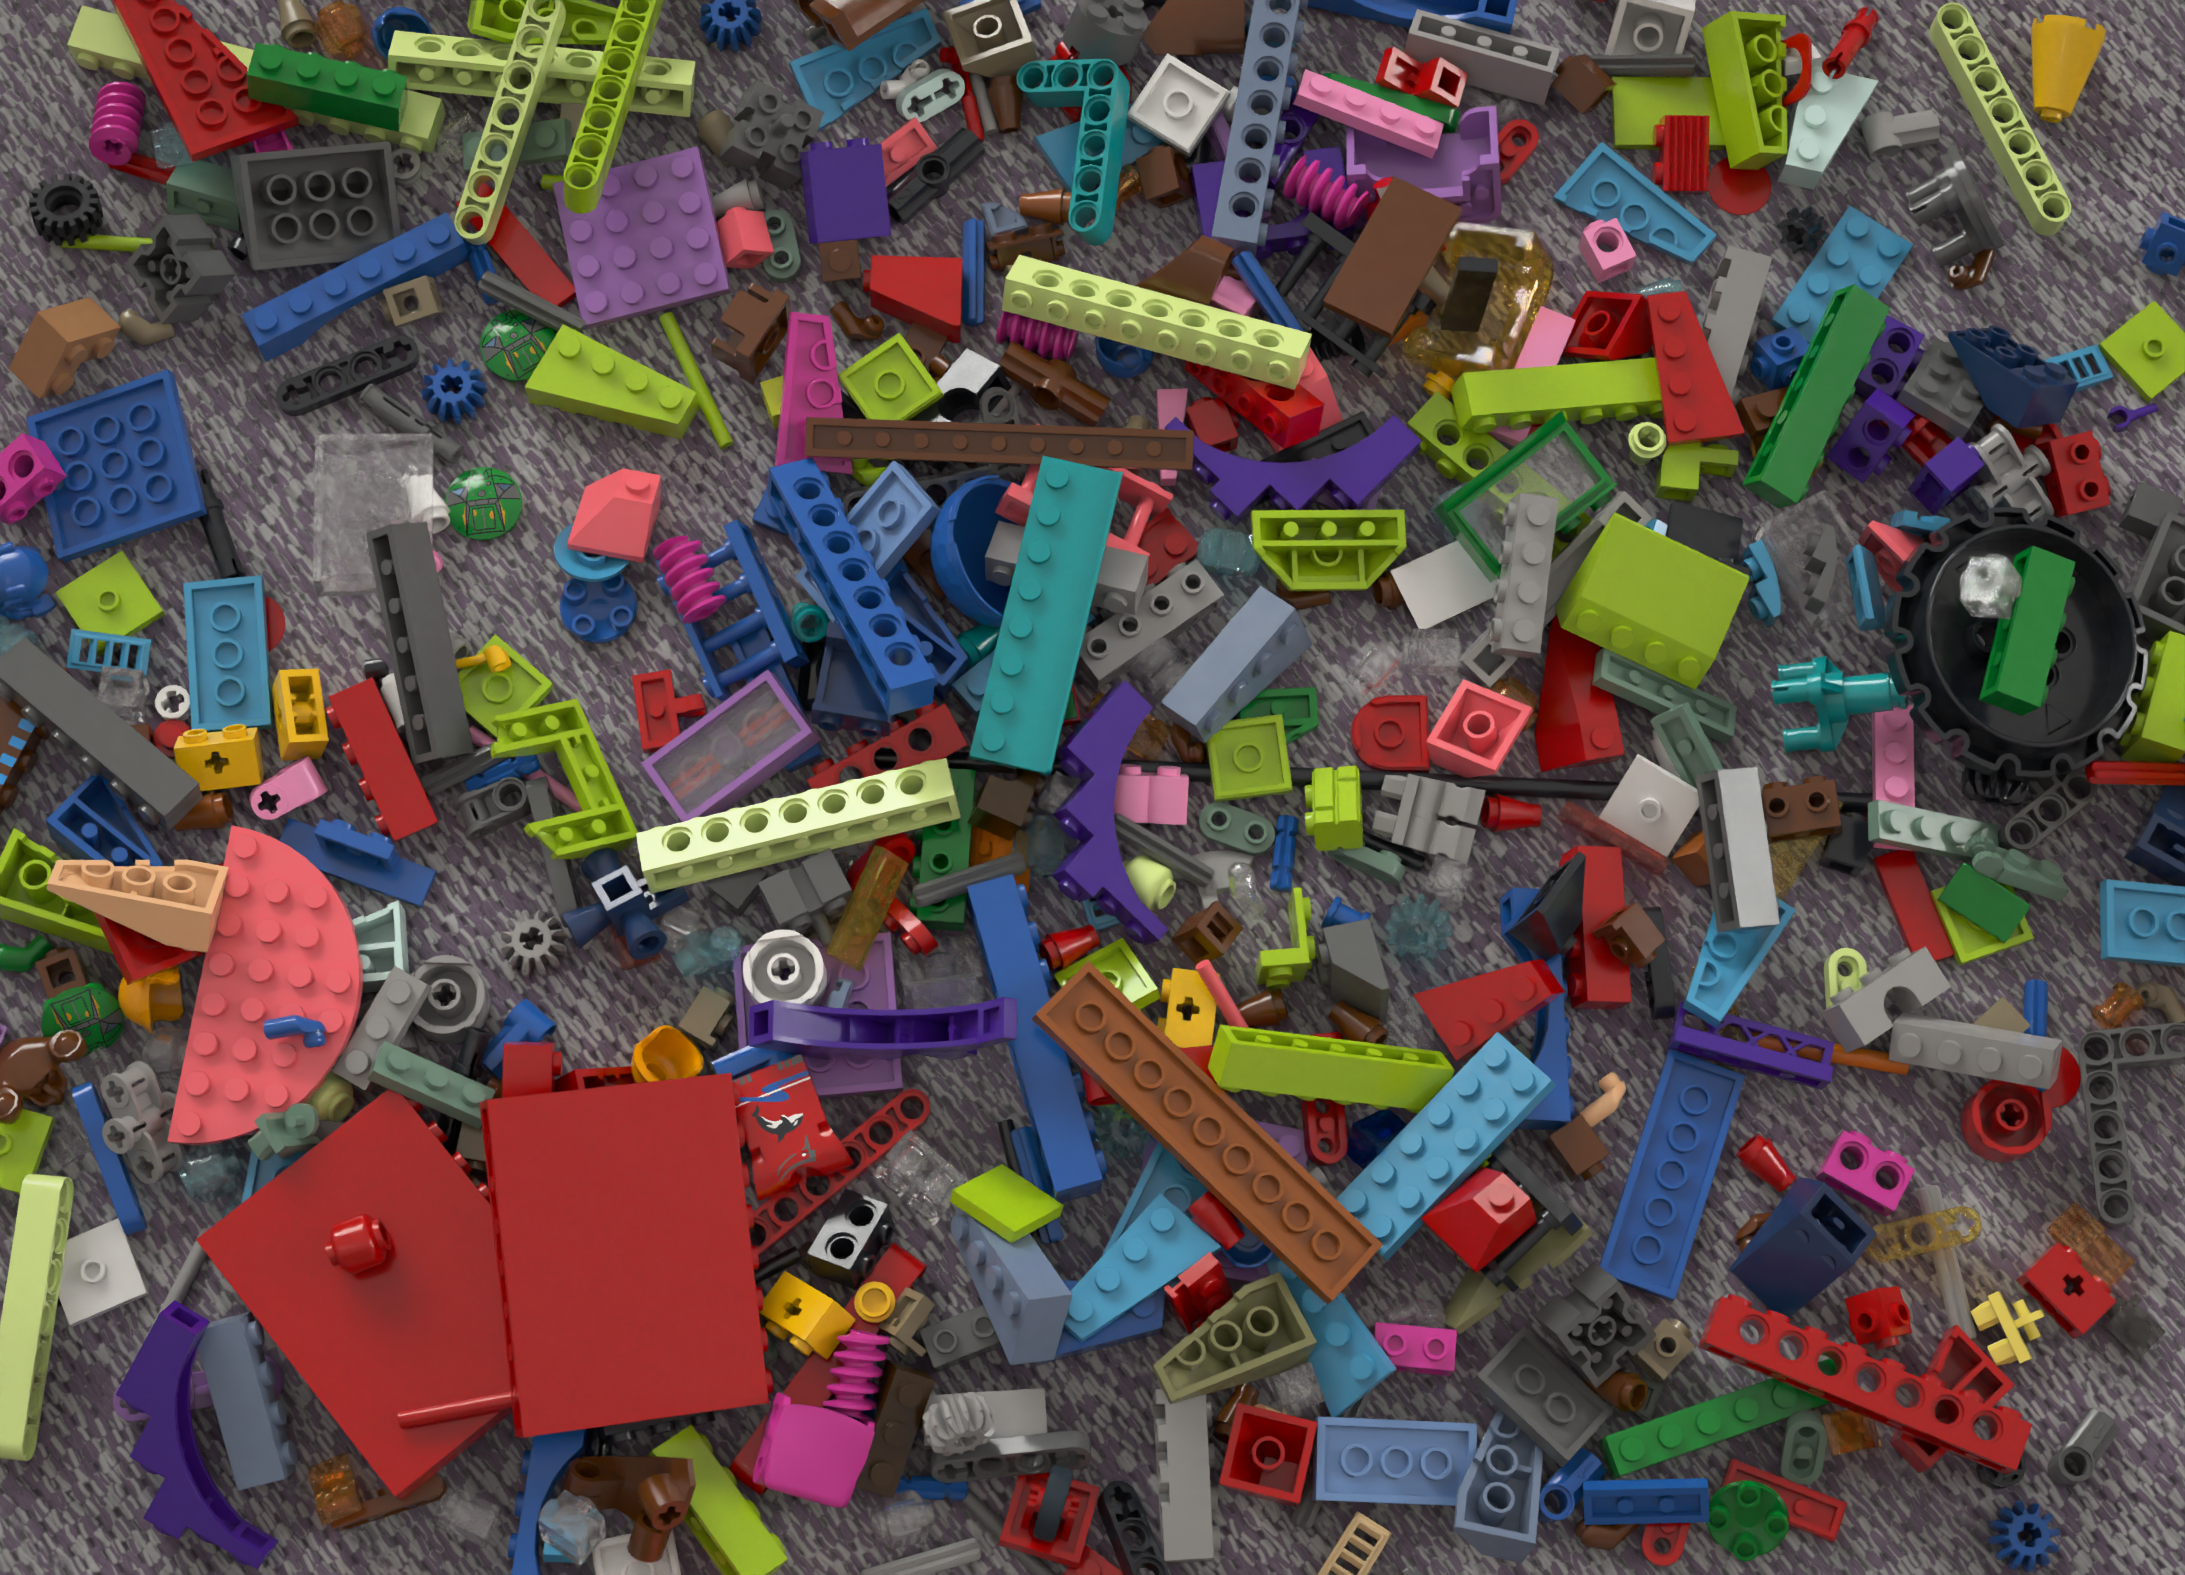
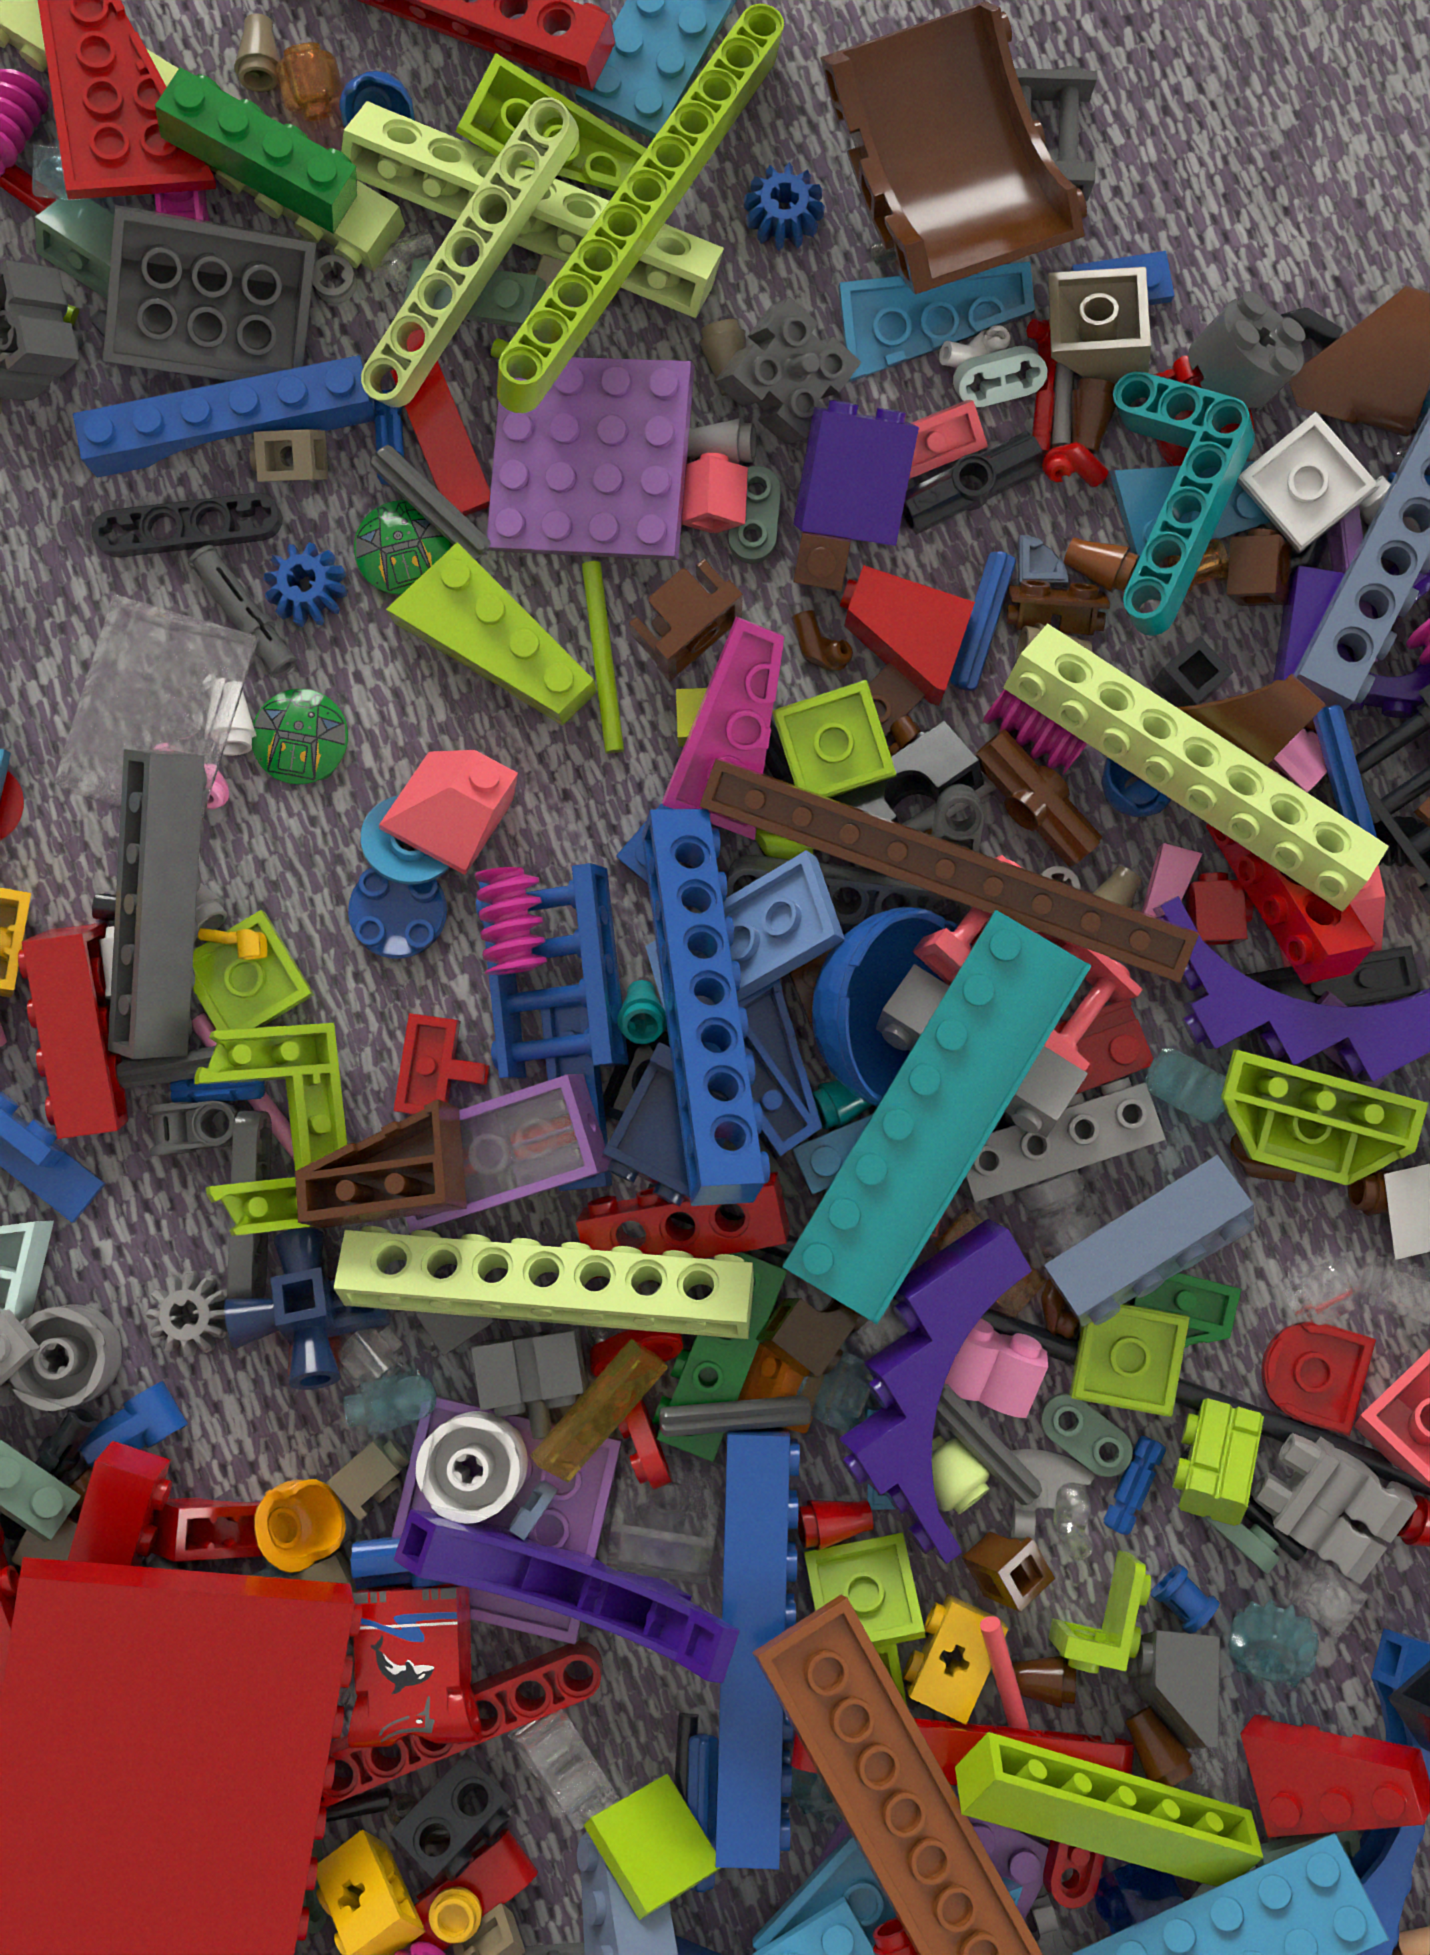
camera: 25 degrees right, 10 degrees up
none -> reddish brown wedge [295,1099,467,1228]
none -> red arm [1042,442,1108,487]
none -> black brick [1152,636,1234,707]

